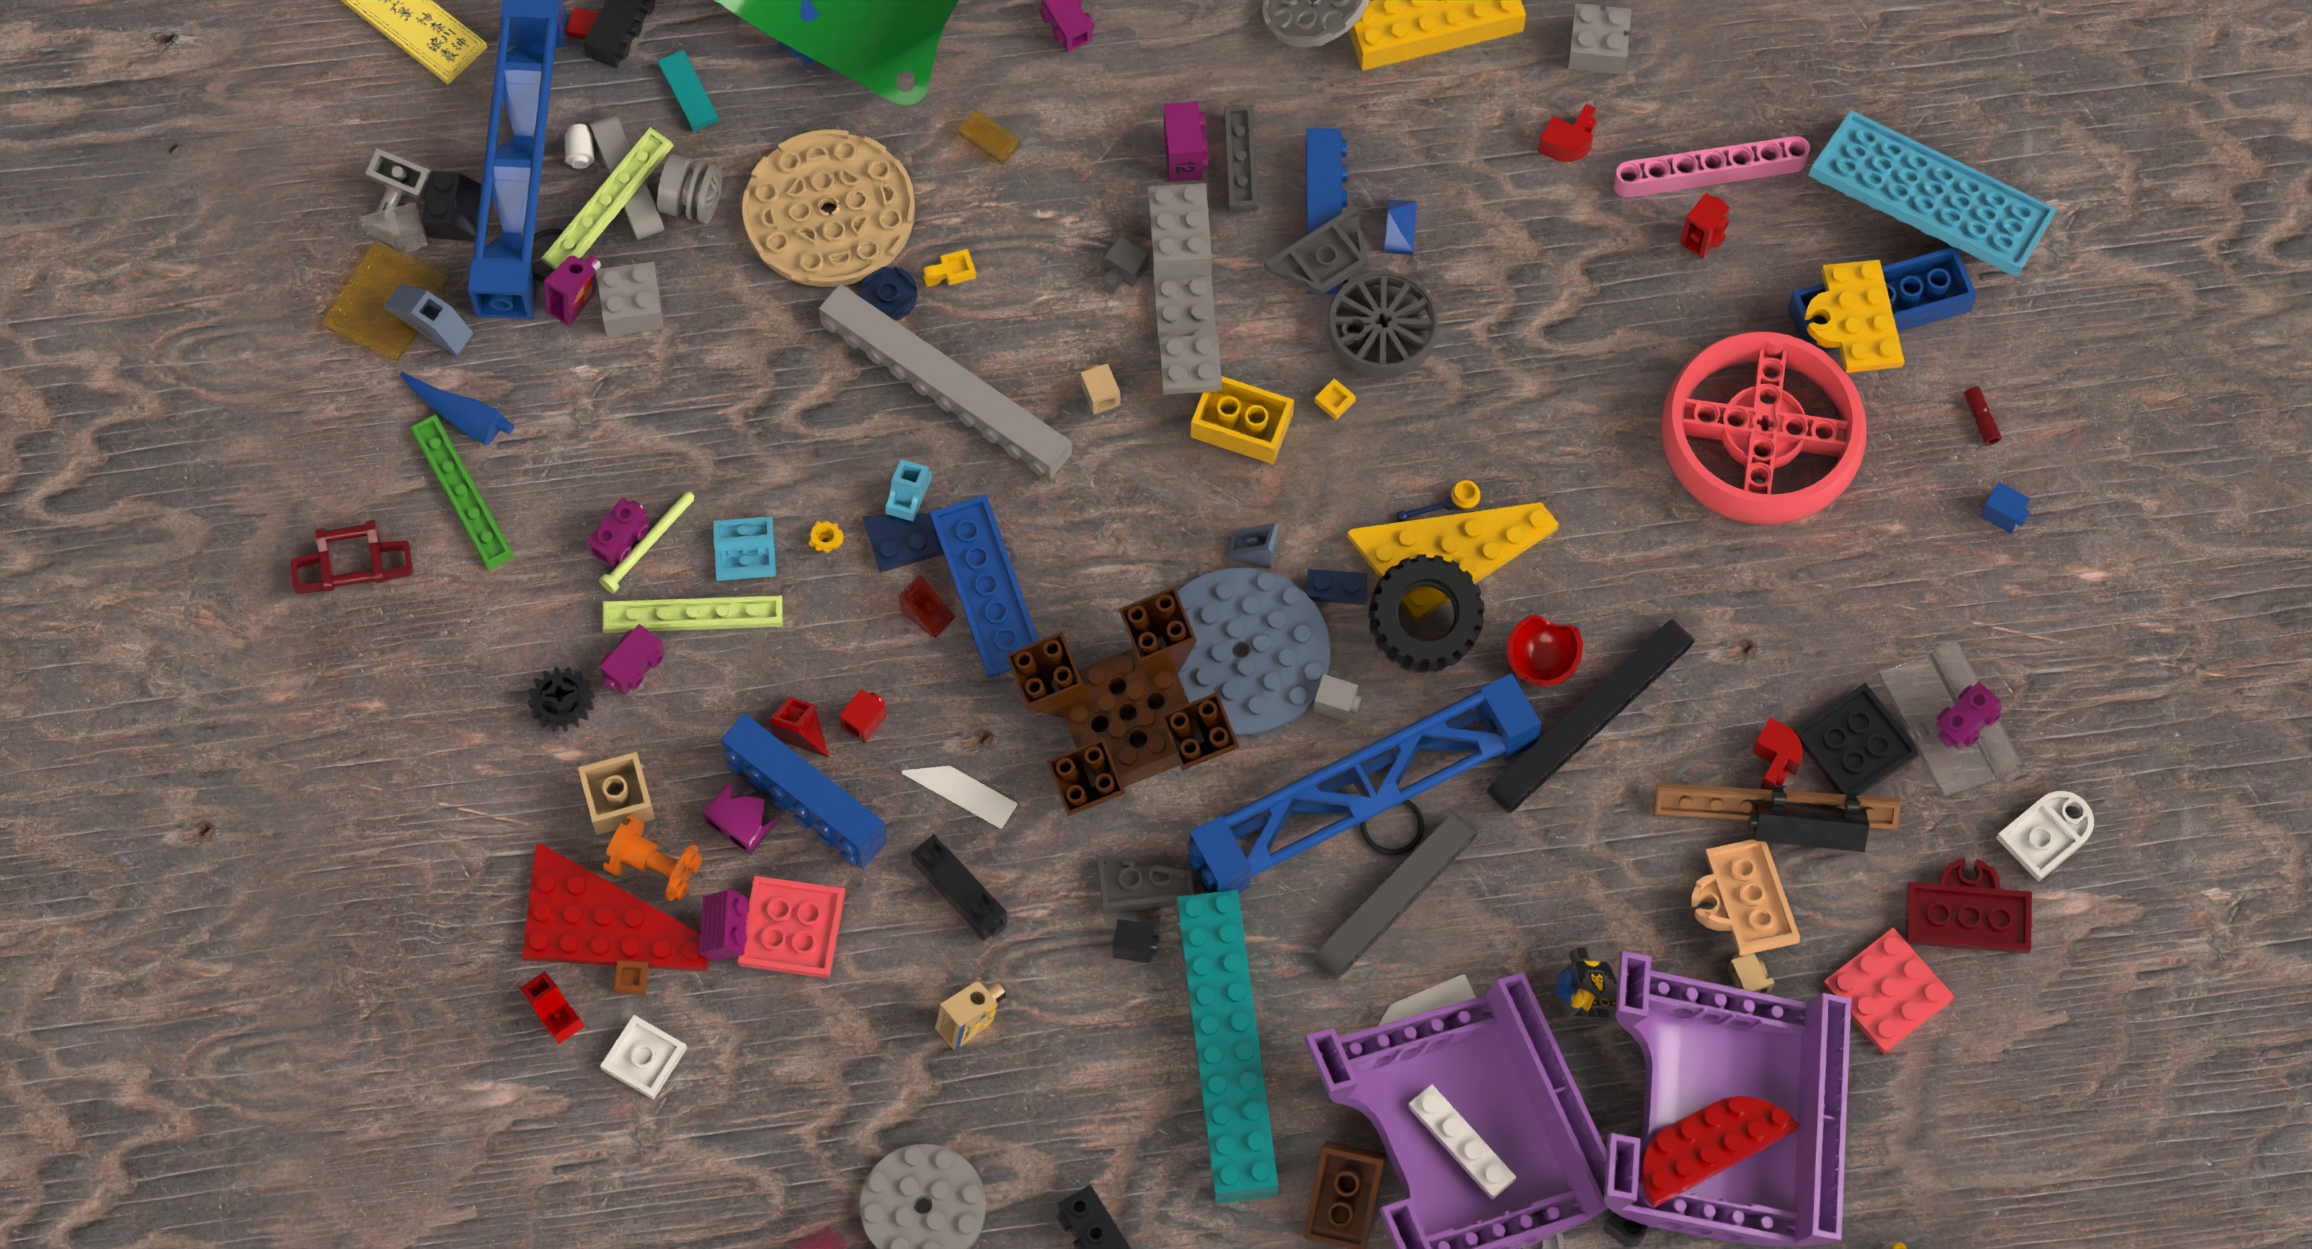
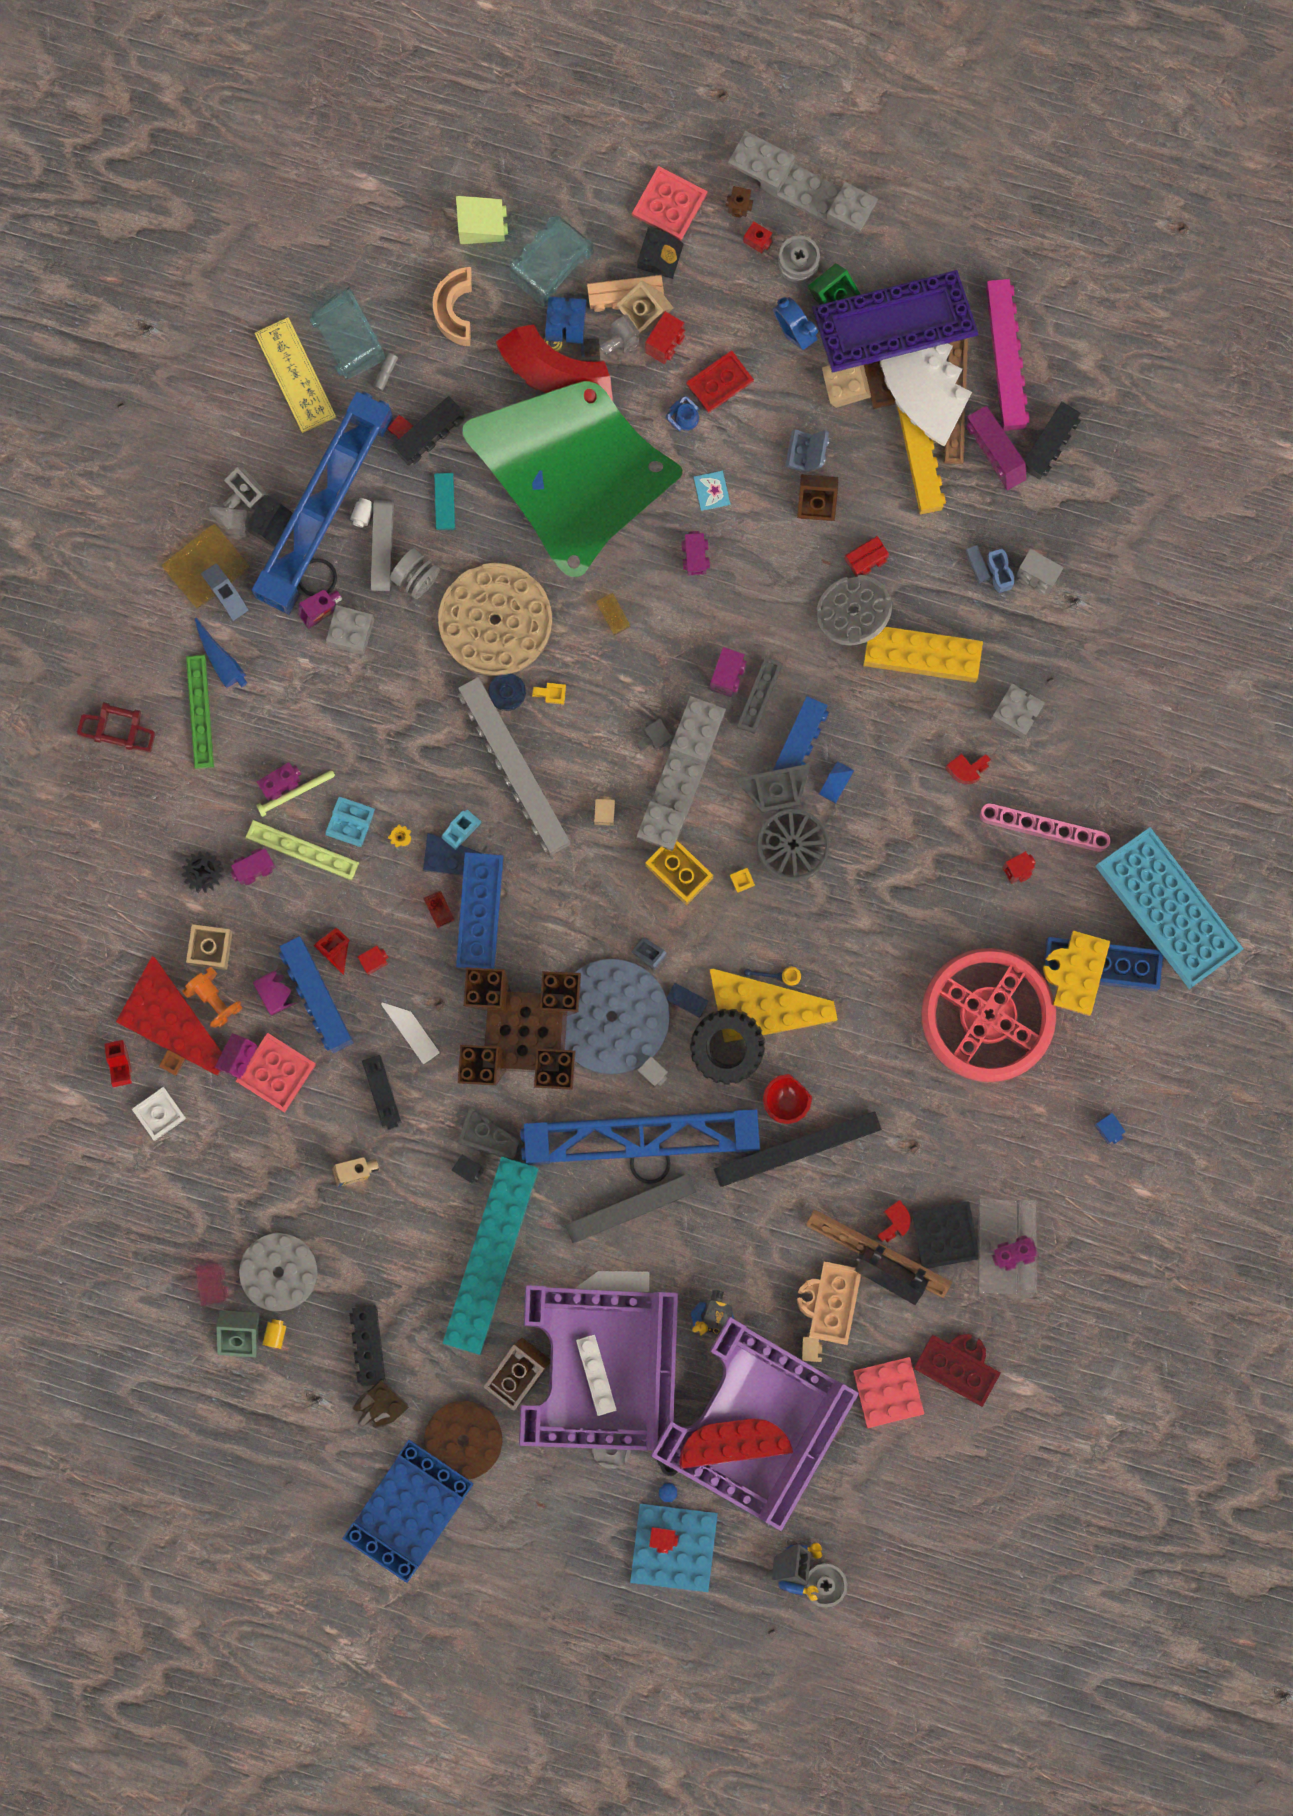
camera: 25 degrees right, 15 degrees up
yellowish green tile [541,127,674,270] -> none
dark red piece [1963,386,2002,446] -> none
white plate [1996,791,2094,882] -> none

